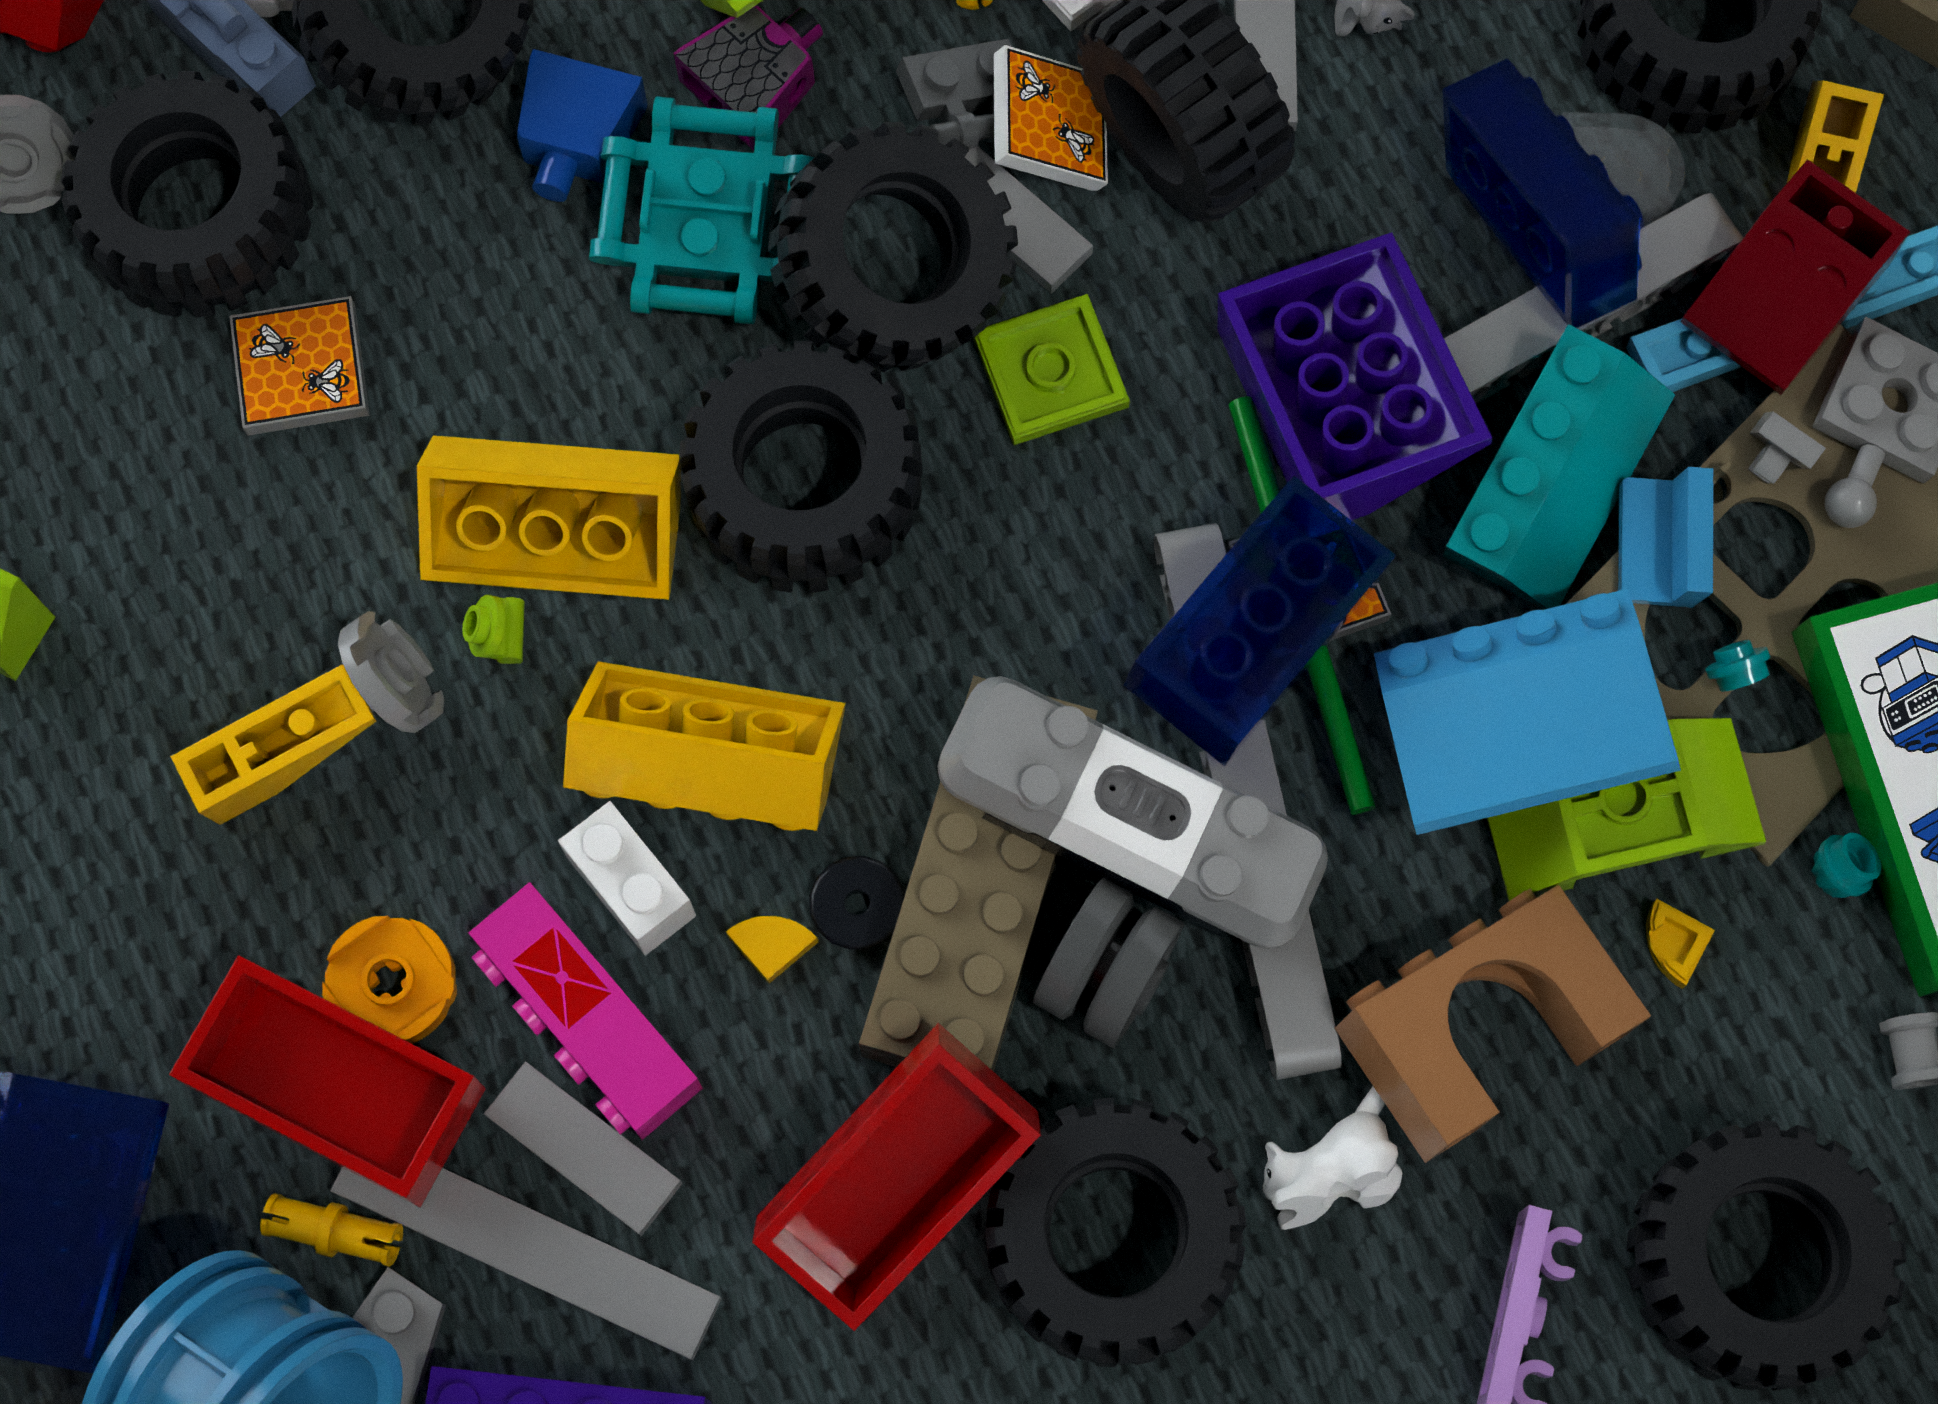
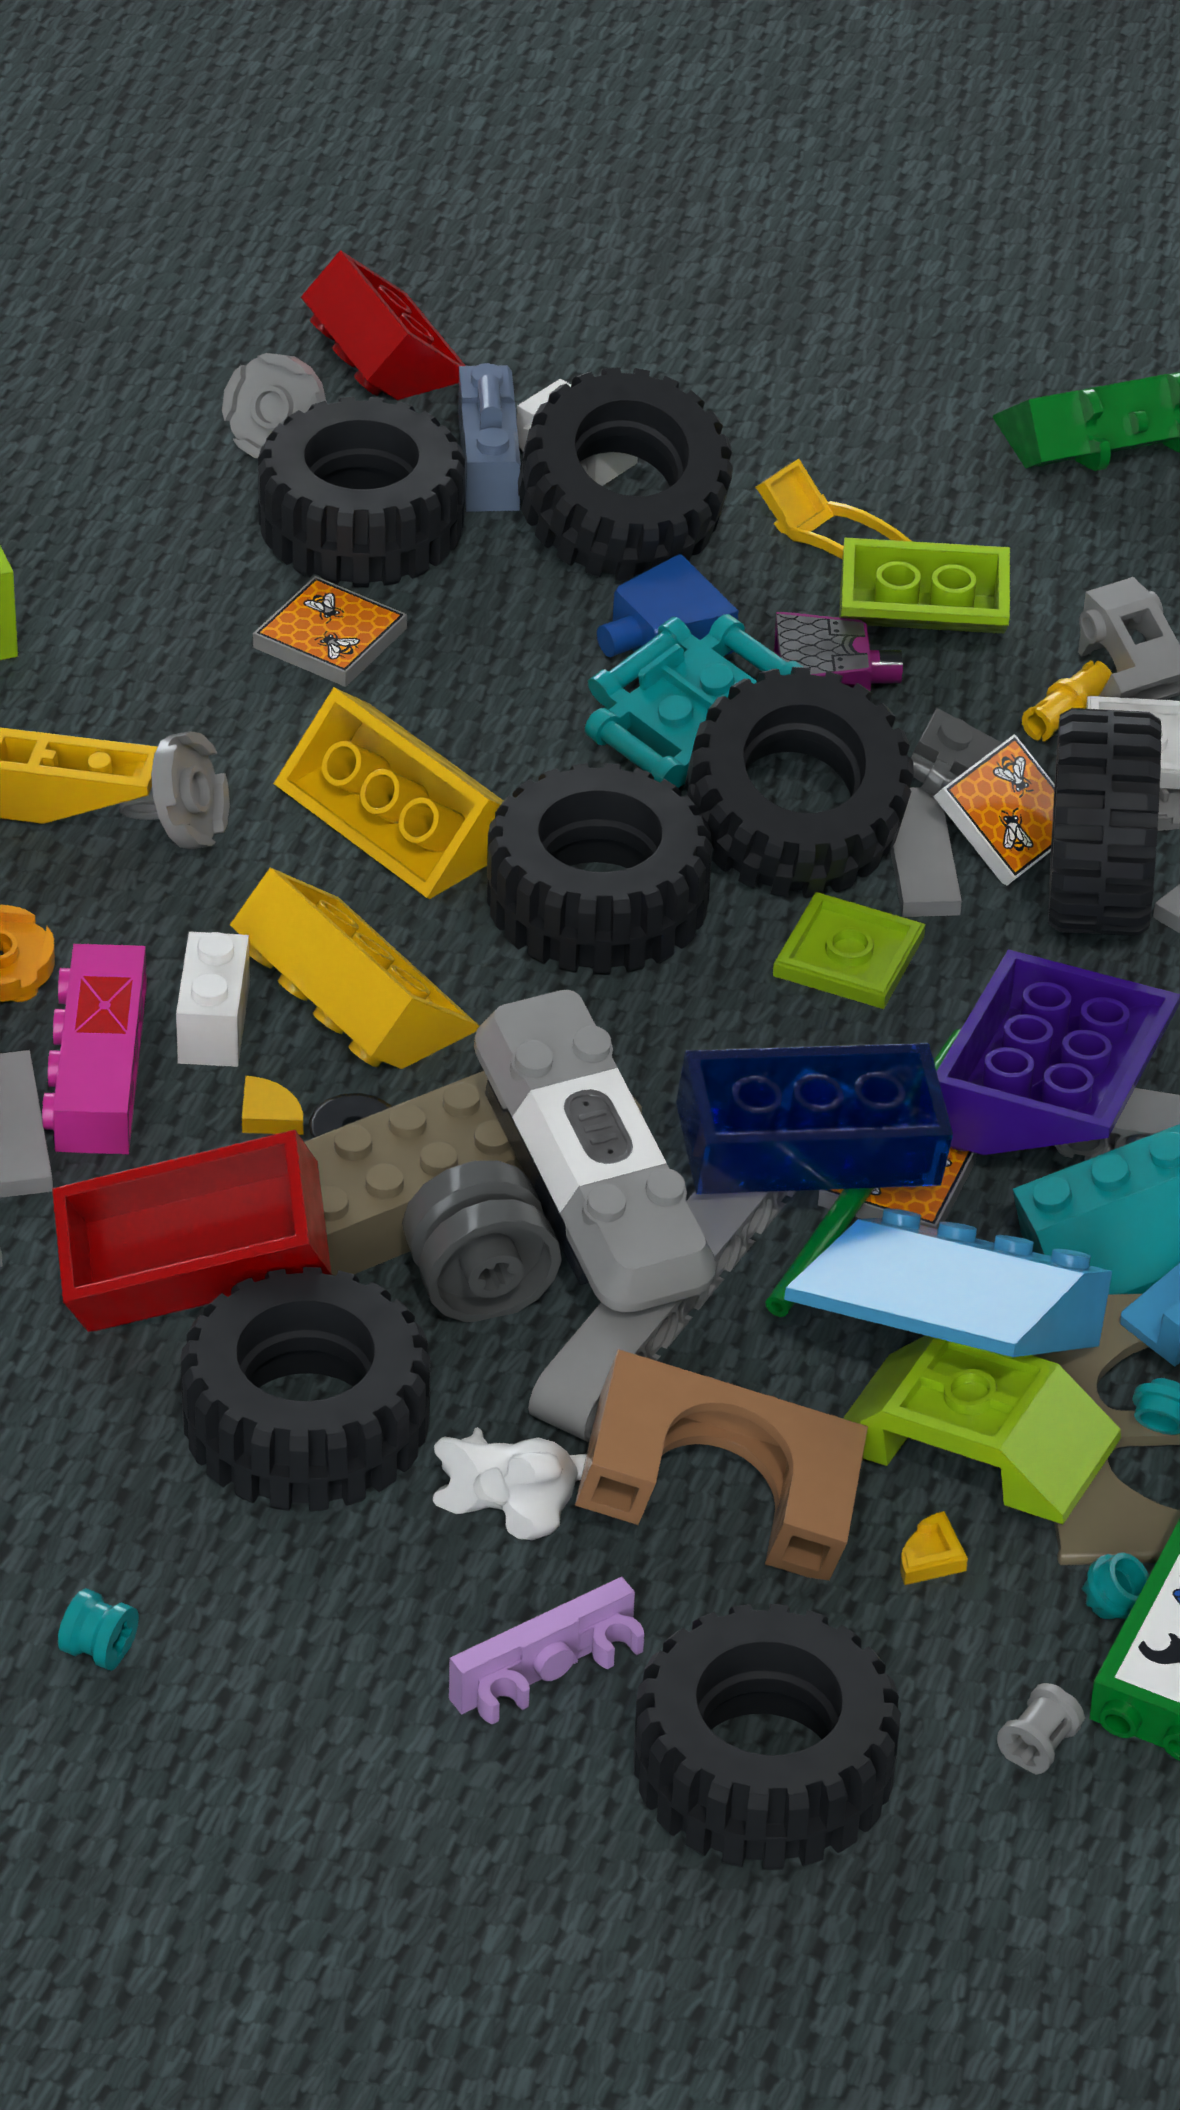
camera: 40 degrees right, 30 degrees down
lime plate [462,595,525,664] -> none

